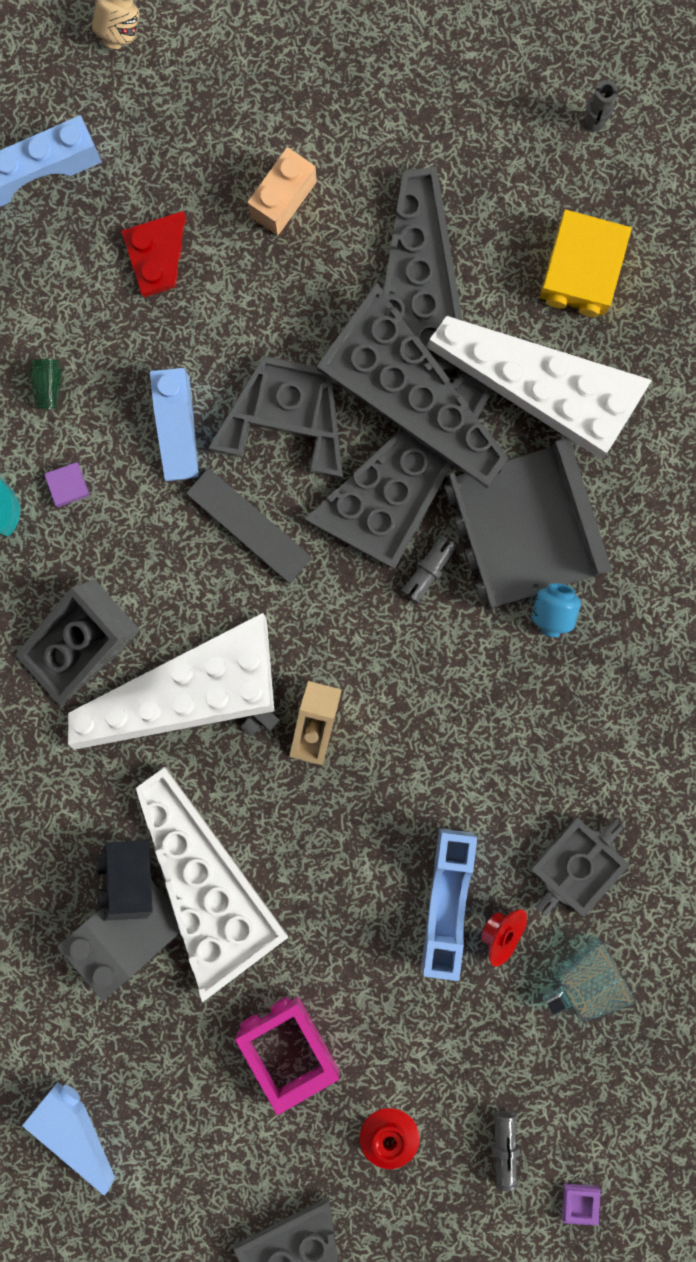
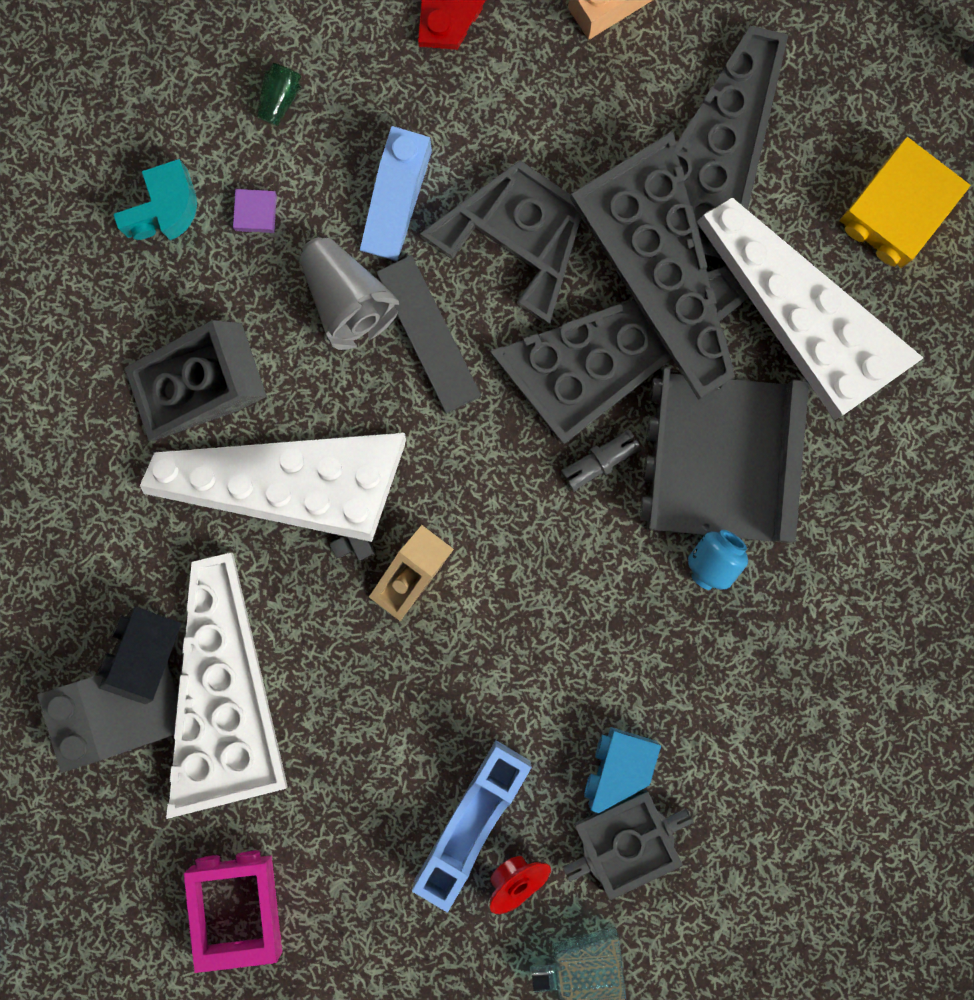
camera: 20 degrees right, 0 degrees up
none -> light grey cone [300,237,399,350]
none -> dark azure slope [584,727,661,813]

